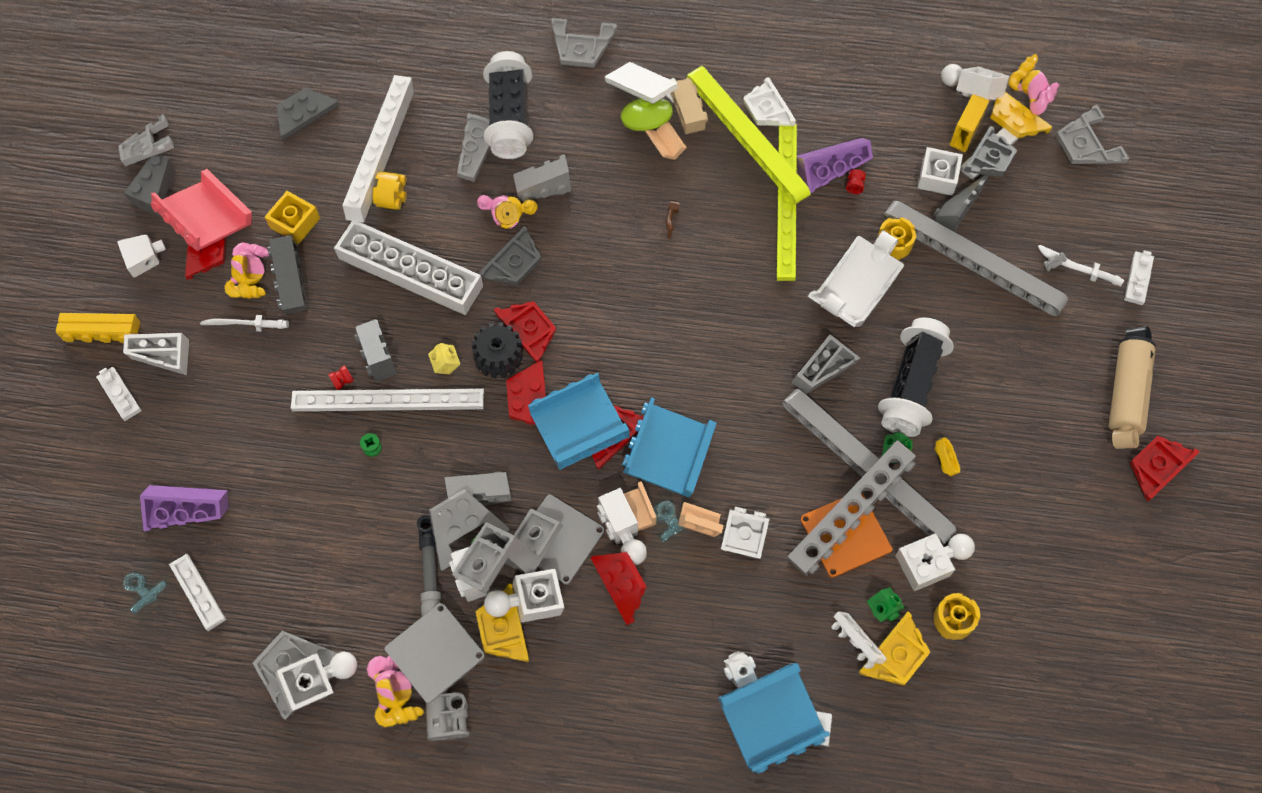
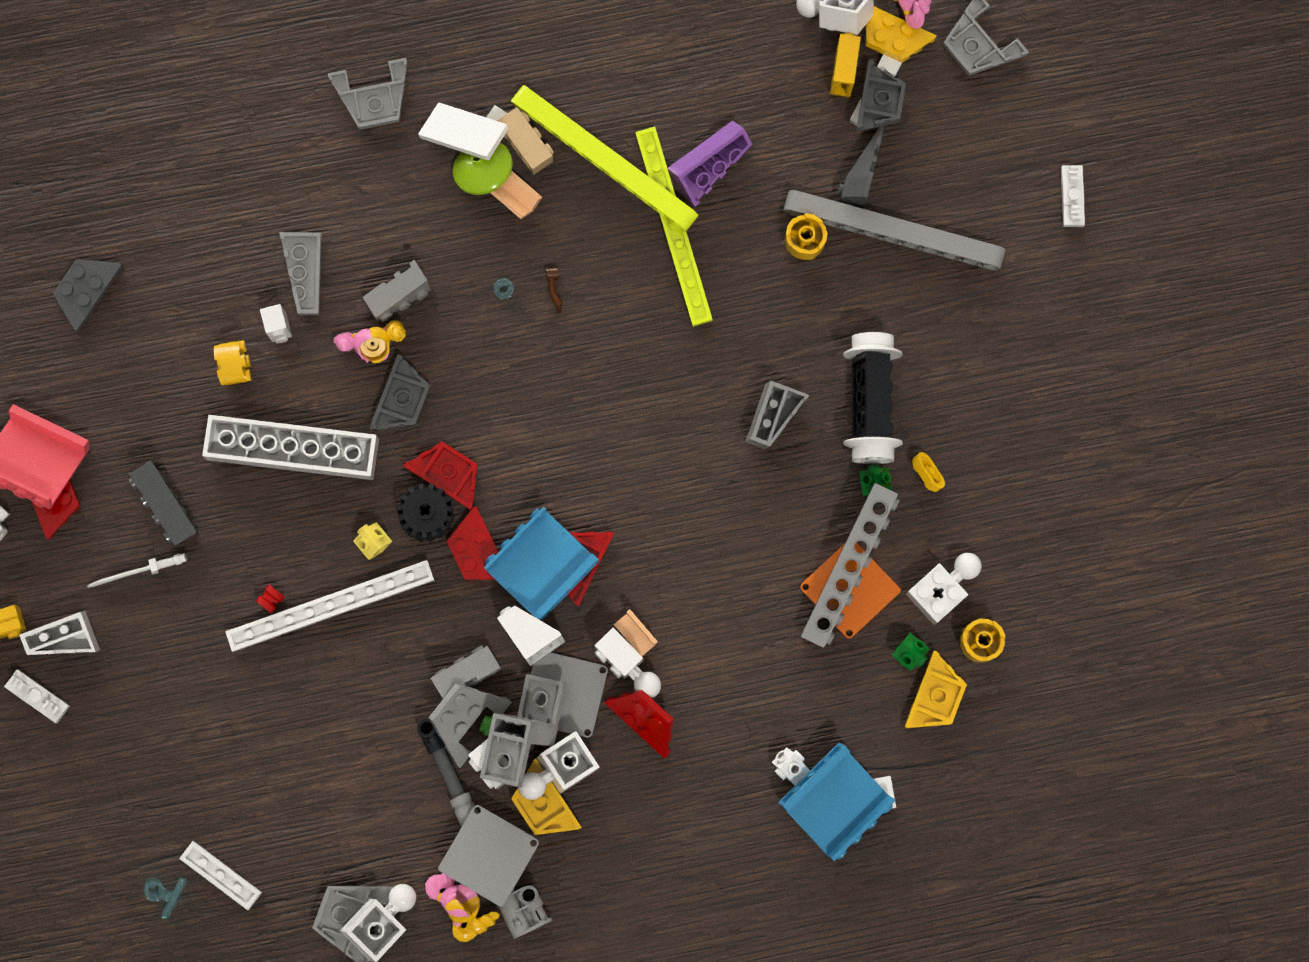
camera: 25 degrees left, 15 degrees up
medium lavender wedge [140,485,229,531] -> none
hair [225,243,269,299] -> none
yellow brick [265,191,320,245] -> none
white brick [343,75,414,223] -> none
wedge [354,319,397,382] -> none
green wheel [360,433,382,457] -> none
brick [483,51,533,159] -> none
dark azure panel [622,397,716,498] -> none
clear light blue piece [653,501,684,542] -> none
light nougat panel [678,502,723,537] -> none
white plate [721,507,769,559] -> none
white wing [743,77,796,126] -> none
light grey beam [782,389,957,546] -> none
white panel [808,230,904,327] -> none
white plate [832,612,887,669] -> none
red wheel [846,169,866,194] -> none
white brick [917,147,963,196] -> none
white sword [1038,245,1124,287] -> none
light grey piece [1043,252,1067,271] -> none
tan piece [1109,326,1156,449] -> none
red wing [1130,436,1200,502] -> none
none -> white brick [260,304,292,343]
none -> clear light blue plate [493,278,514,299]
none -> white slope [497,606,565,666]

